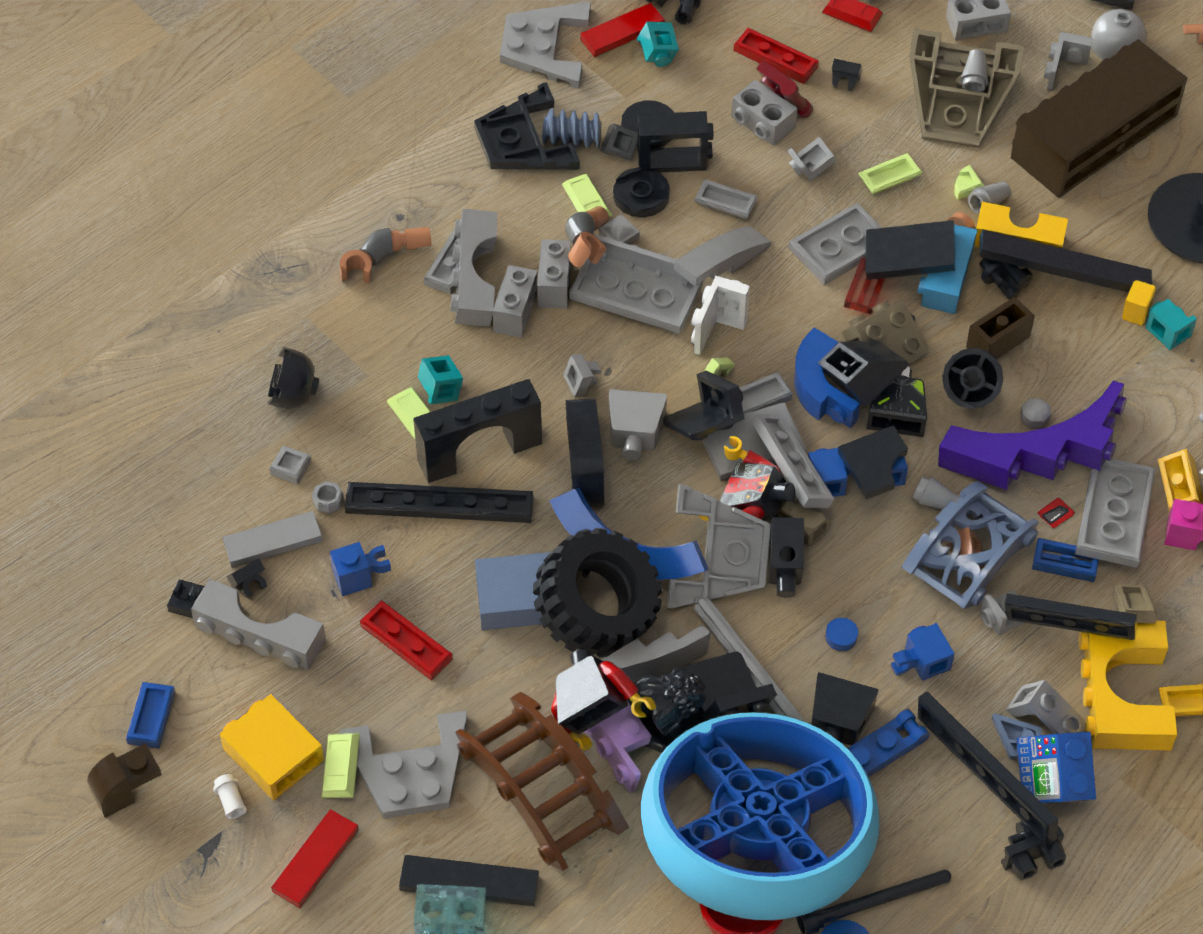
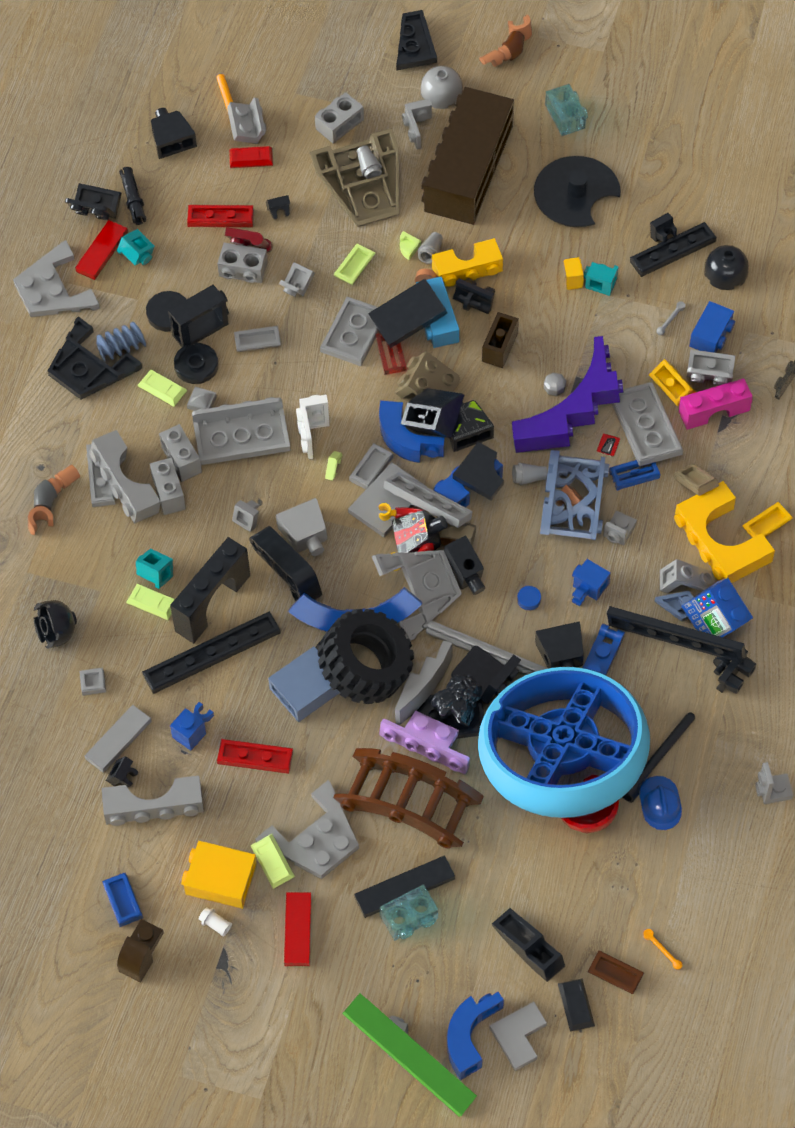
camera: 30 degrees left, 5 degrees up
black tile [167,579,205,618] -> none
light grey tile [312,481,344,514] -> none
torso [551,649,656,751] -> none
nougat piece [565,206,609,267] -> none
dark grey slope [600,123,637,160] -> none
black bracket [663,370,744,441] -> none
light grey slope [673,226,771,286] -> none
black cylinder [942,348,1004,409] -> none
black tile [979,230,1152,293] -> none
black tile [1005,594,1137,640] -> none

